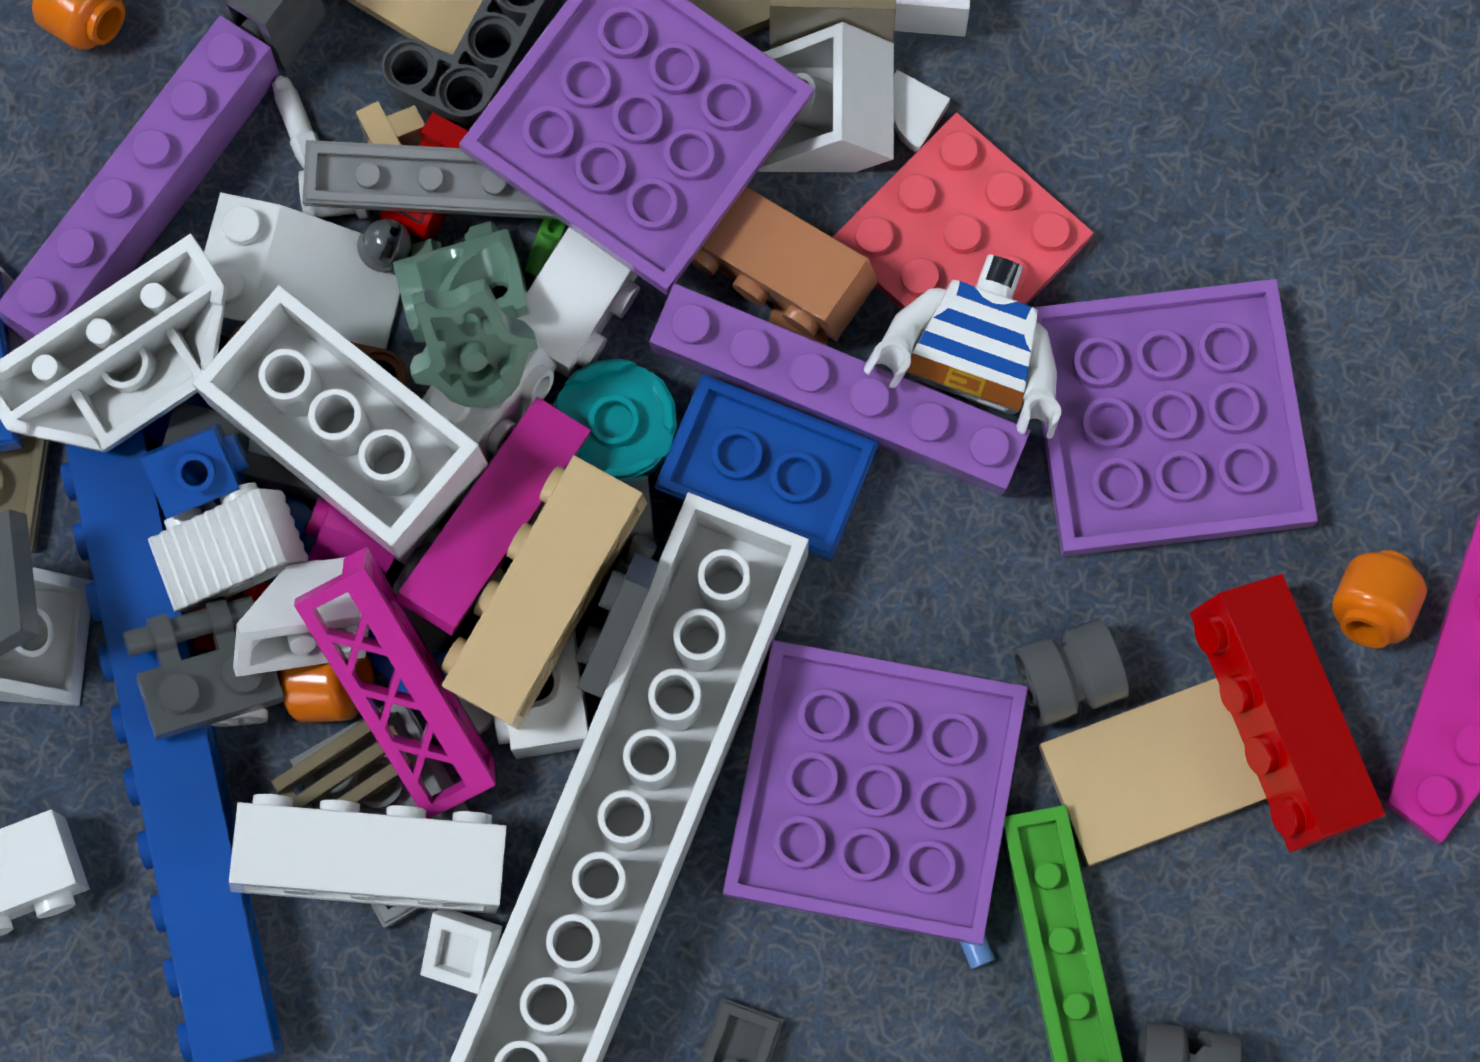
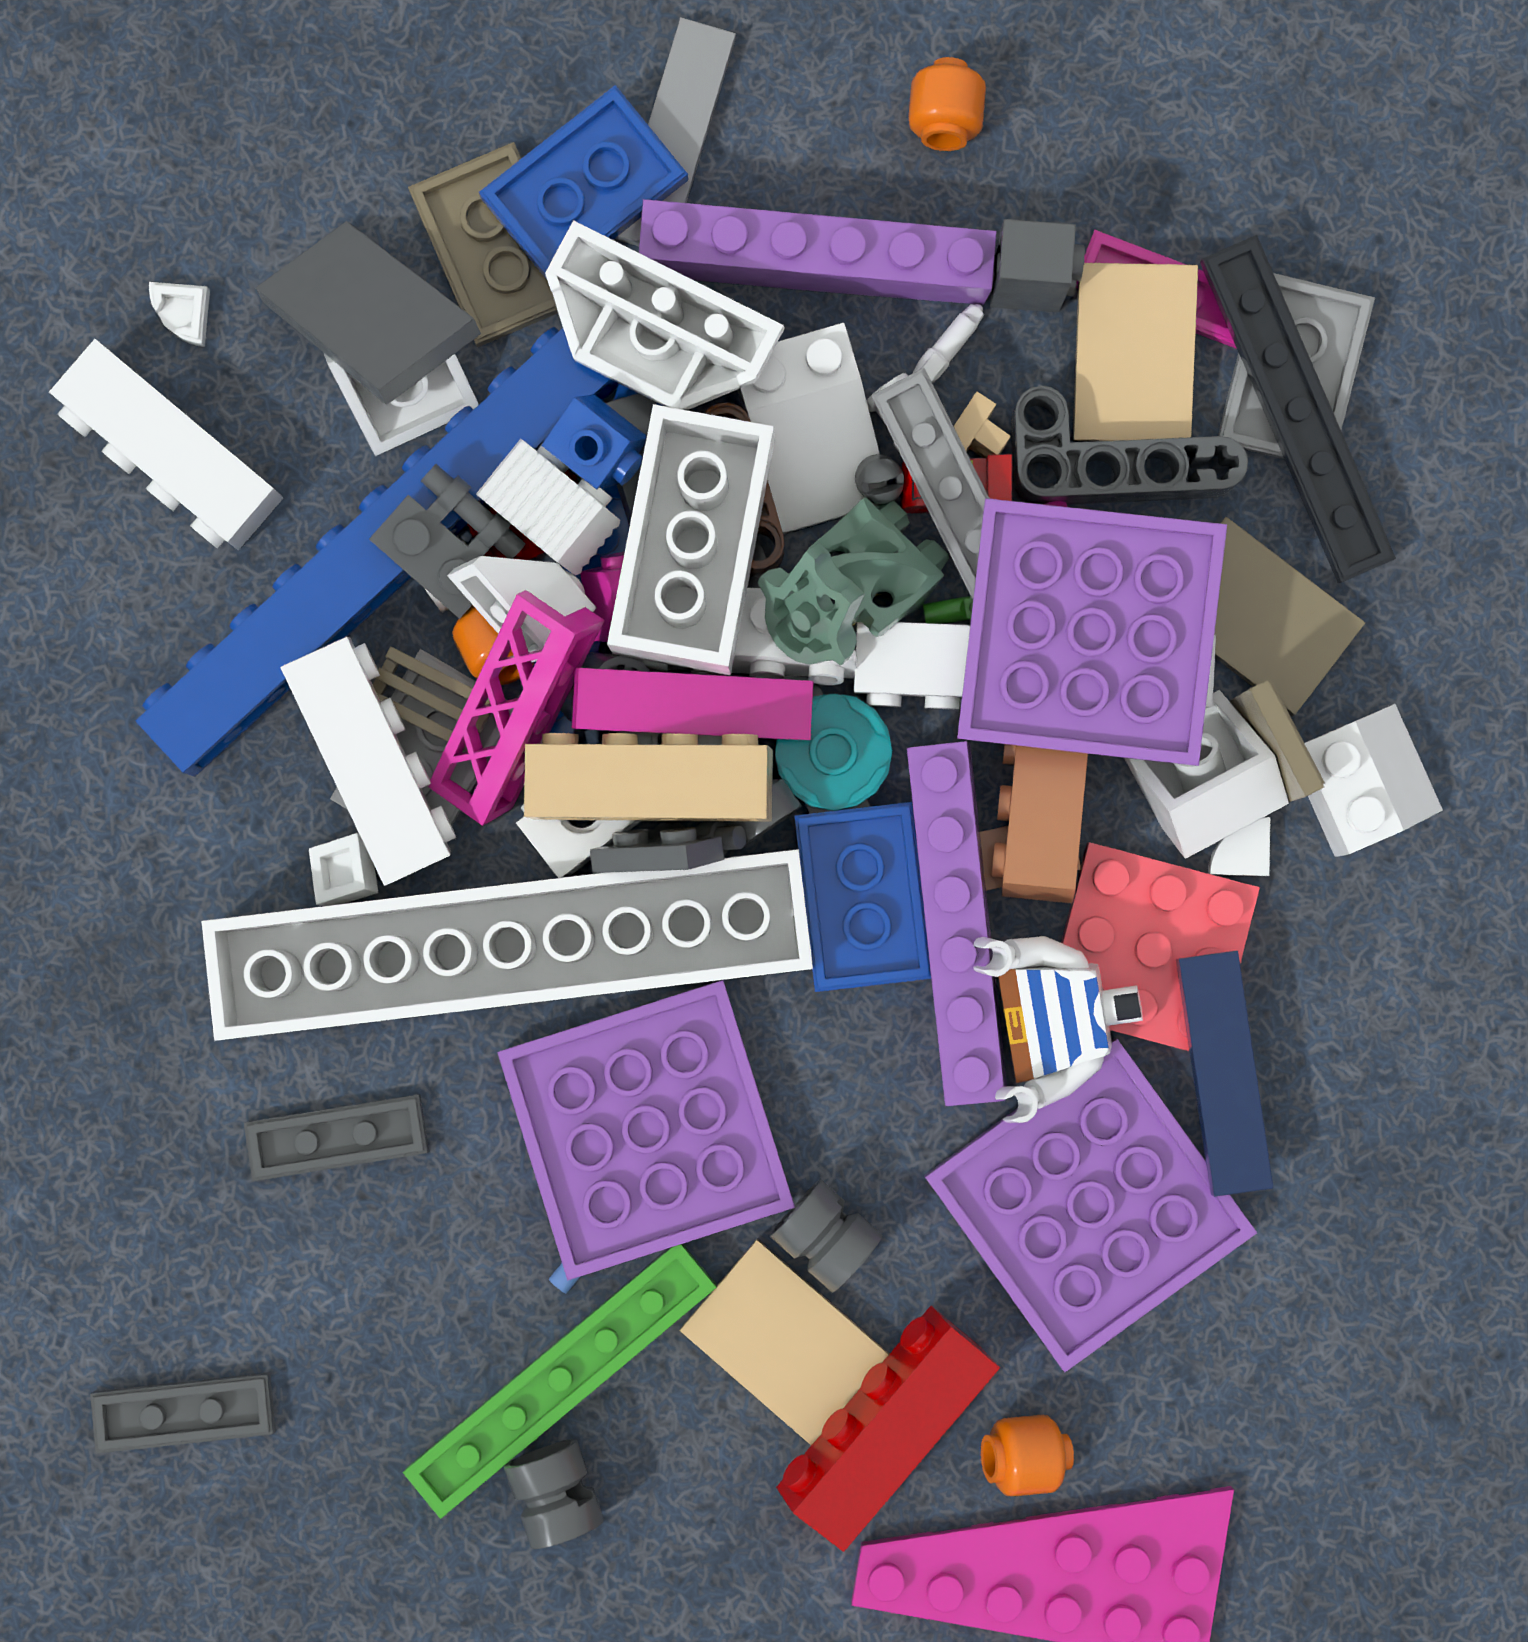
camera: 60 degrees right, 10 degrees up
none -> dark blue tile [1176,951,1274,1197]

